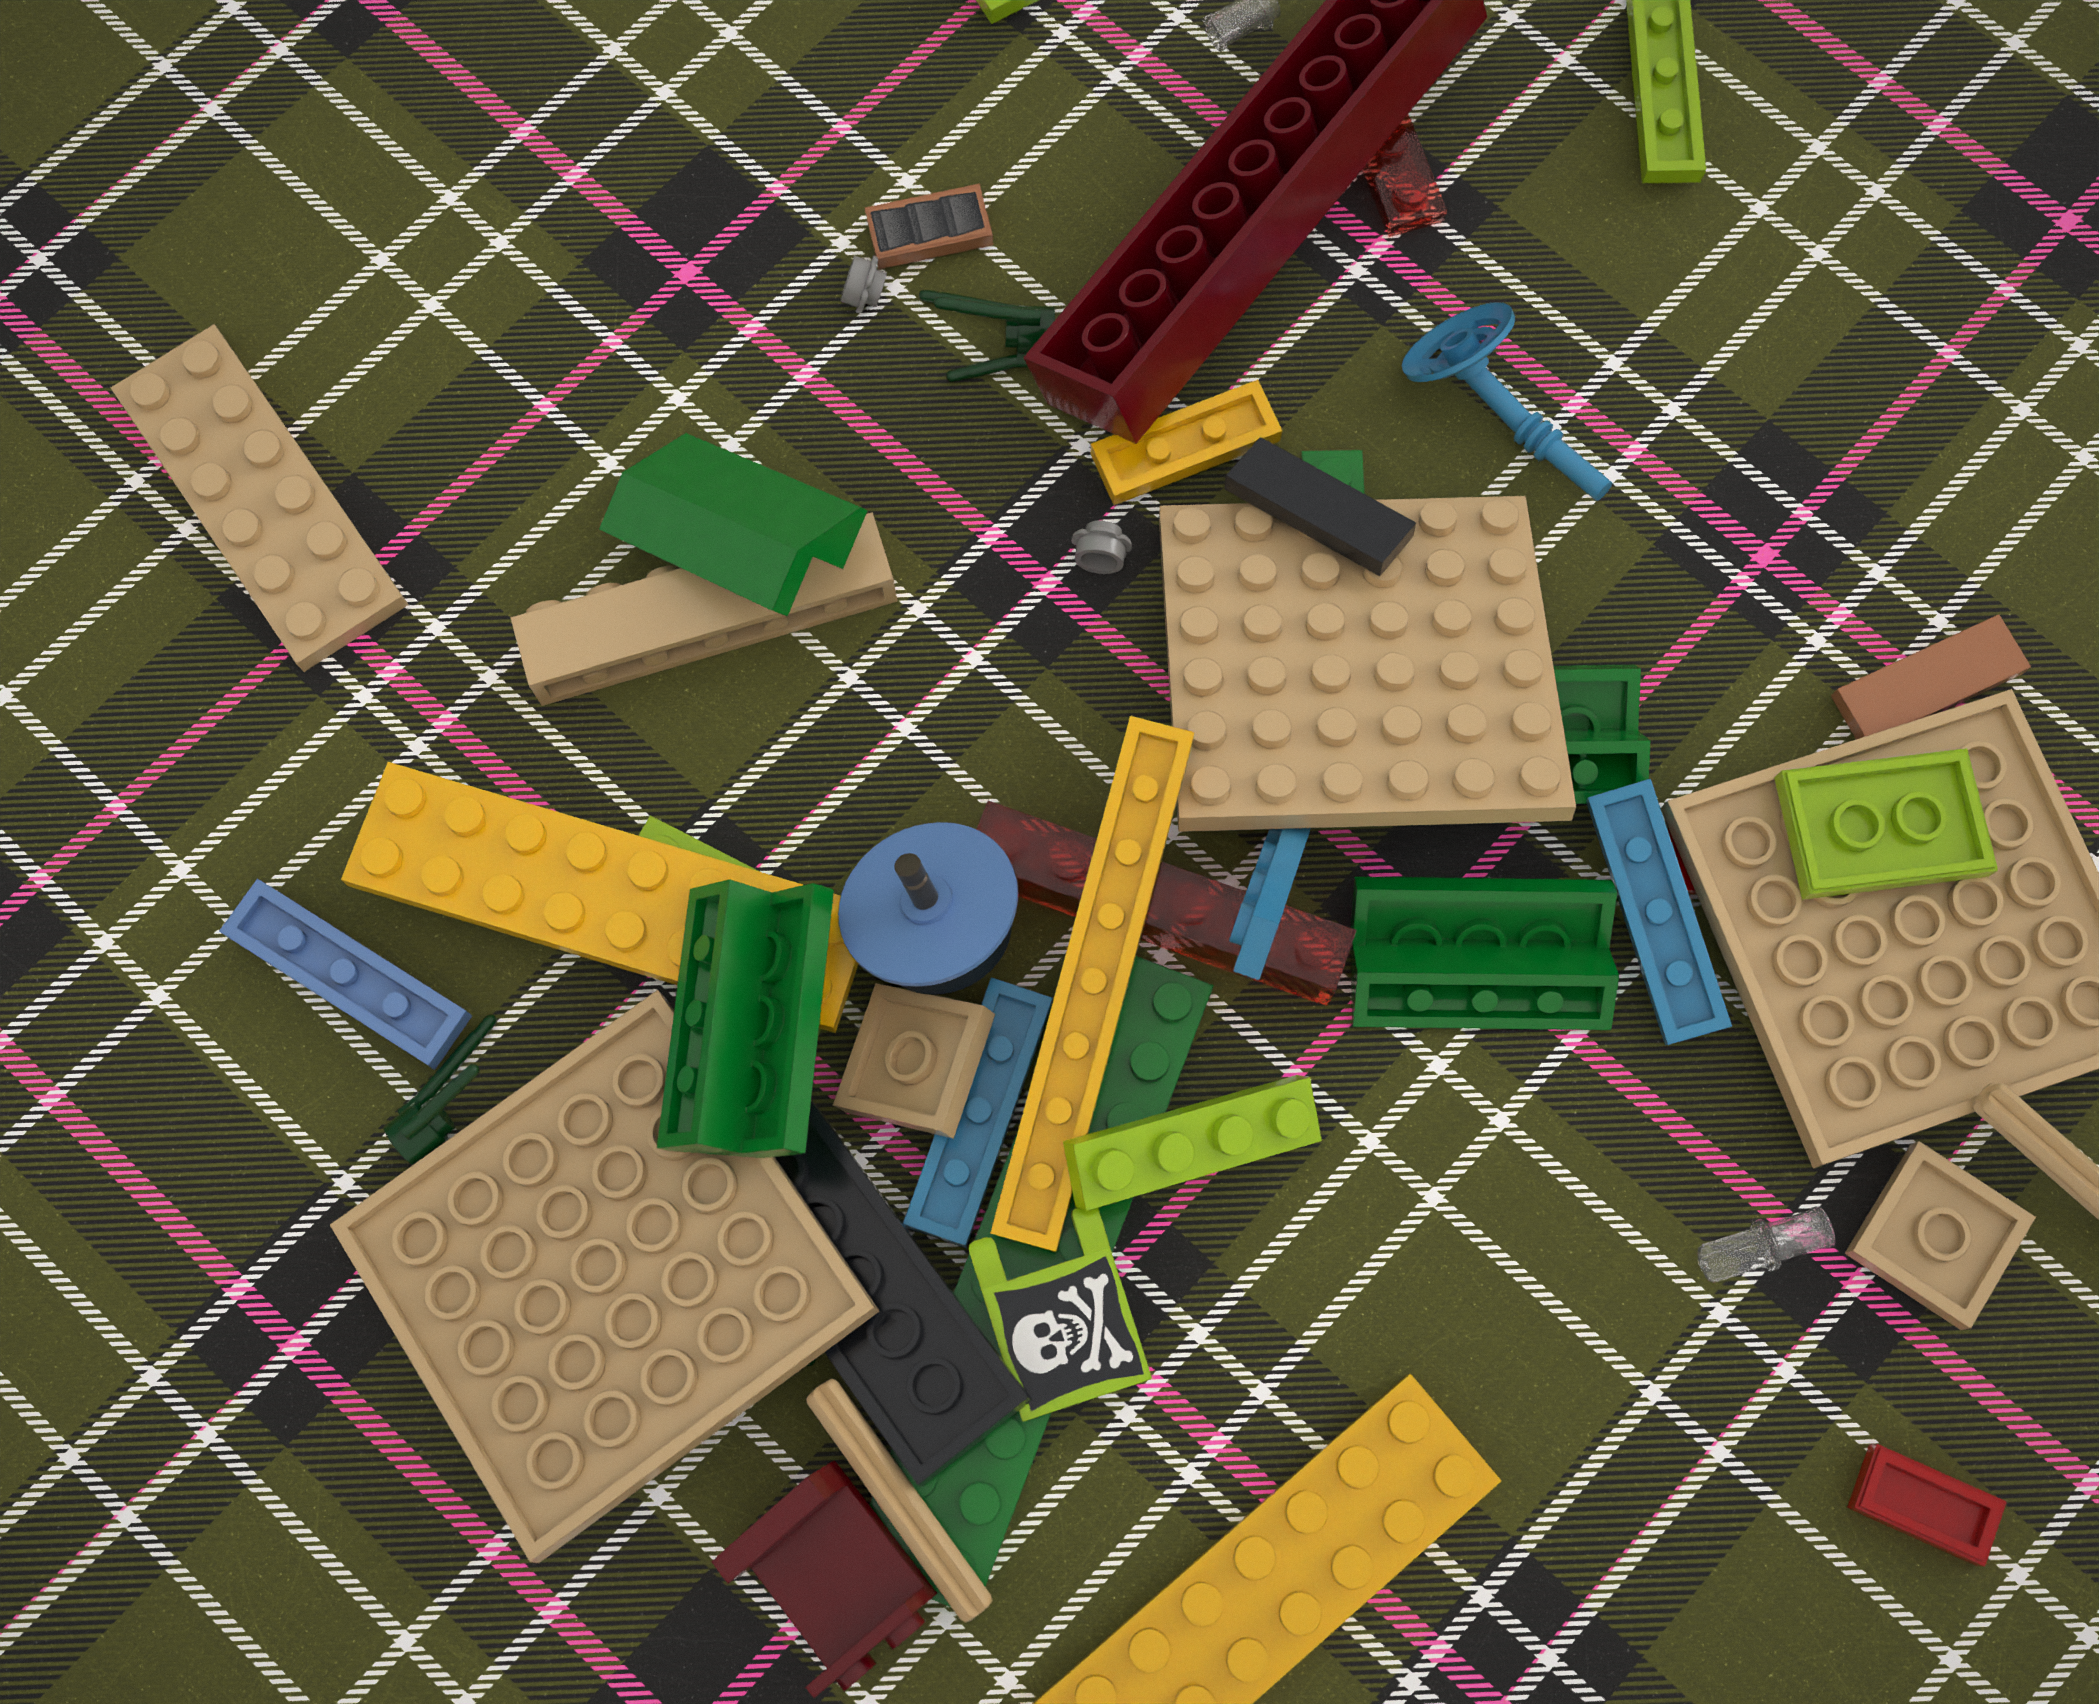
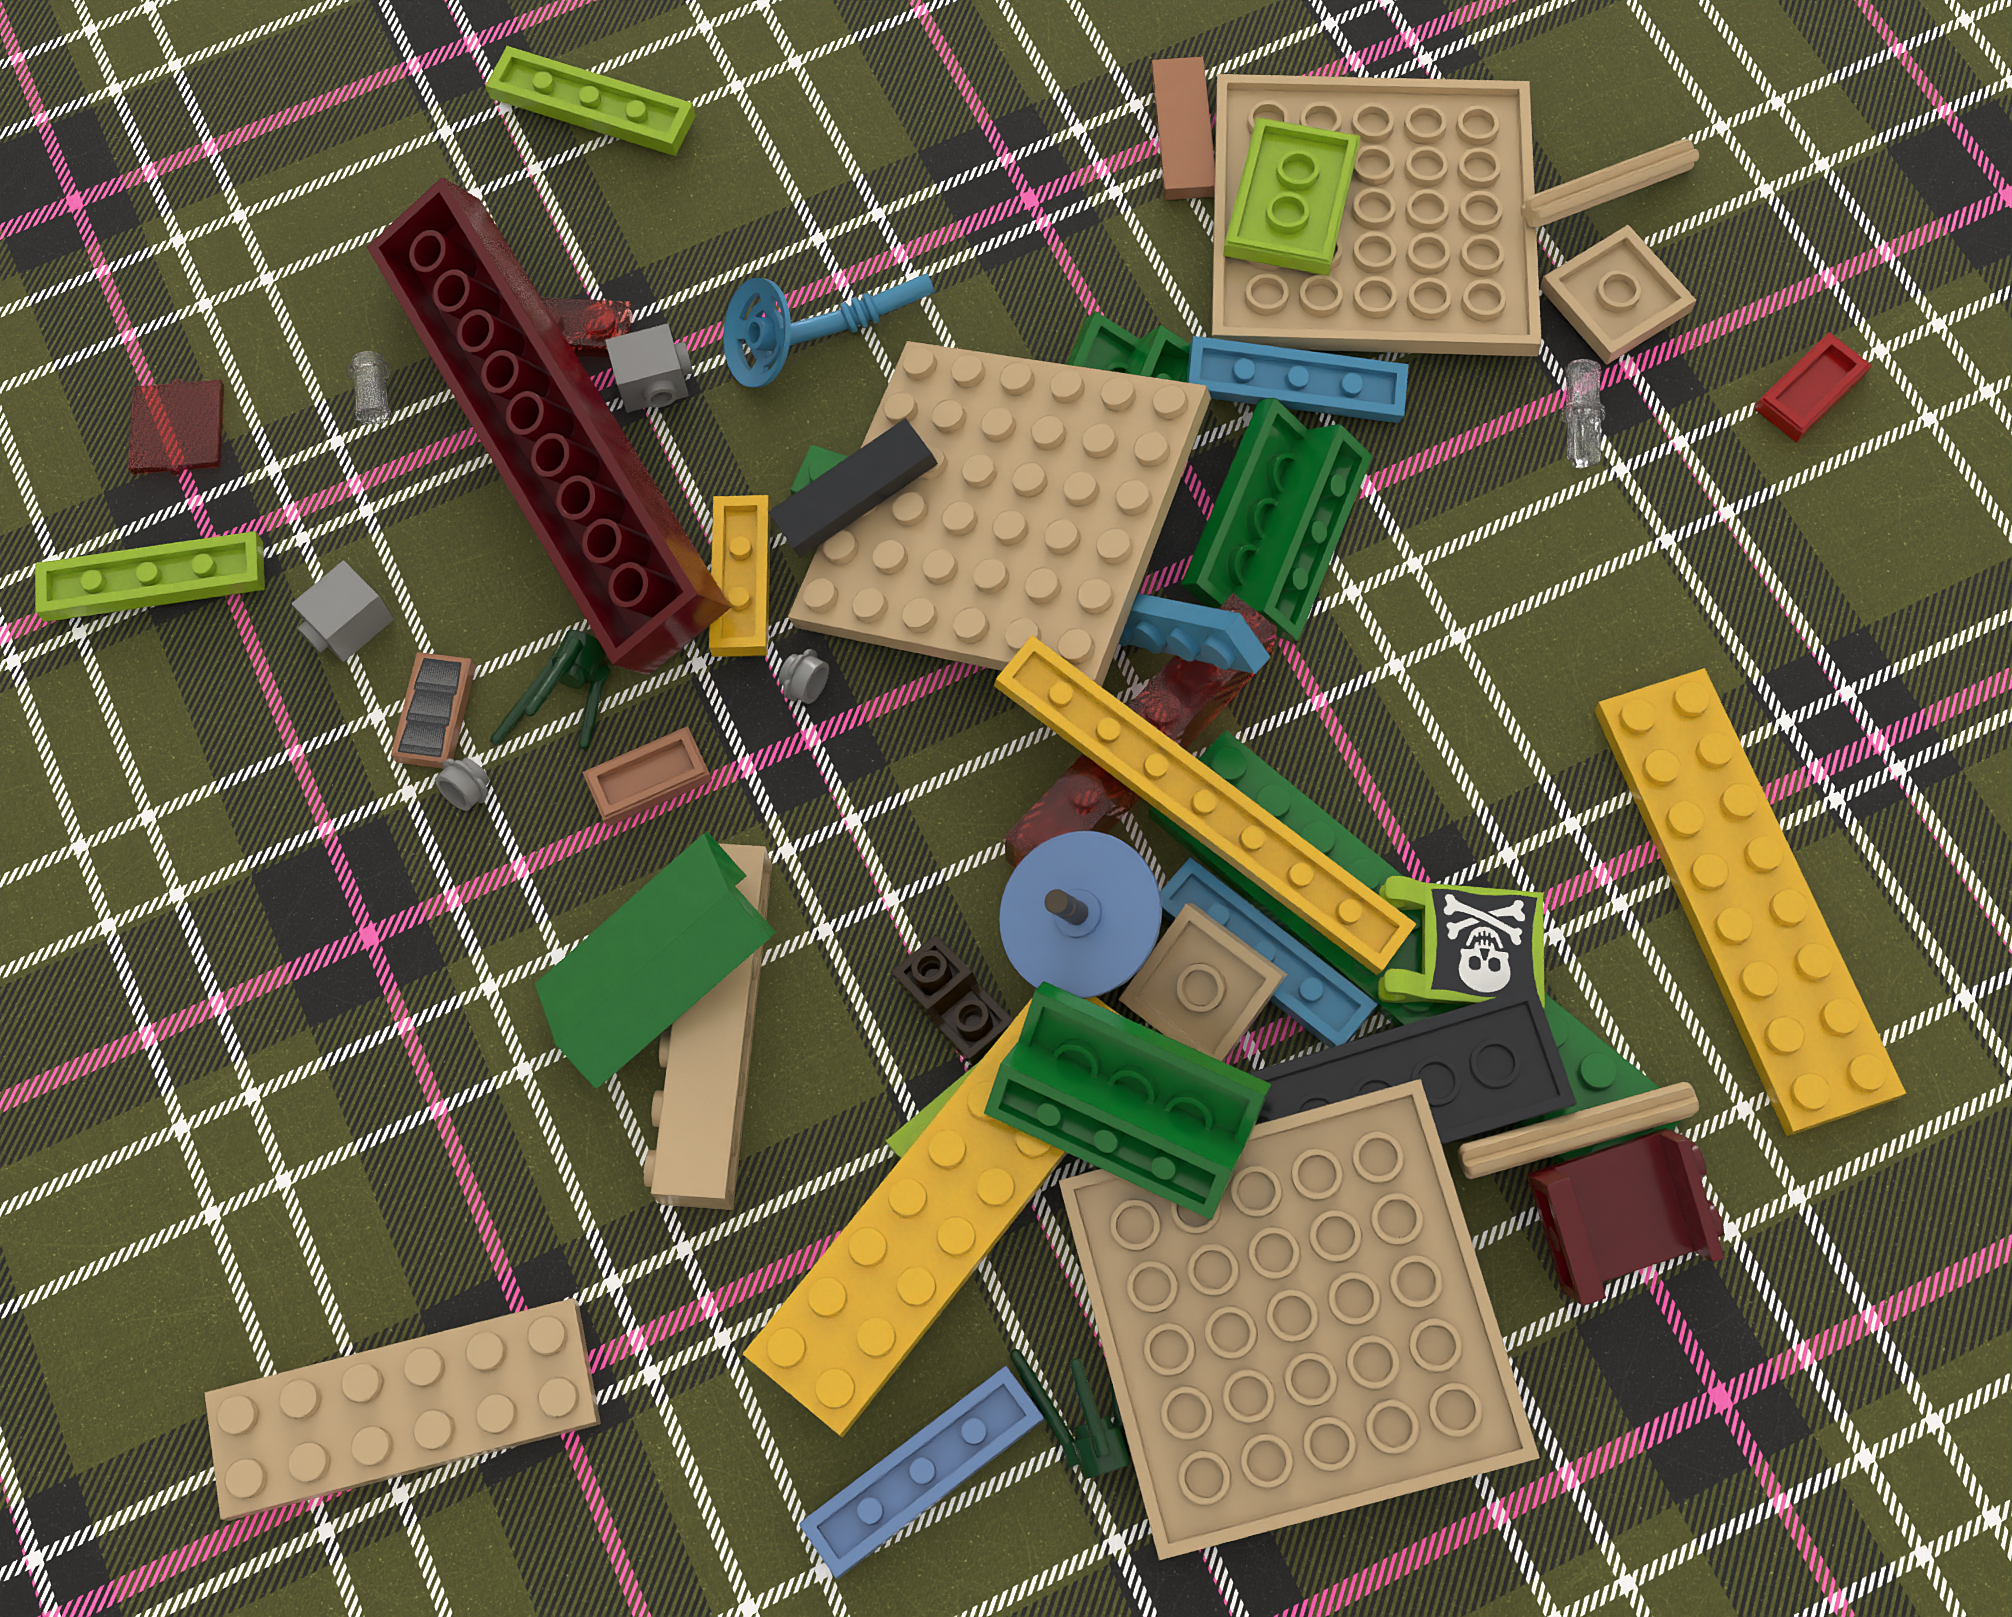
camera: 65 degrees left, 5 degrees down
lime plate [1063,1075,1322,1211] -> none
none -> light grey brick [291,560,394,662]
none -> nougat tile [582,726,712,827]
none -> light grey brick [605,323,694,413]
none -> dark brown slope [891,934,1014,1067]

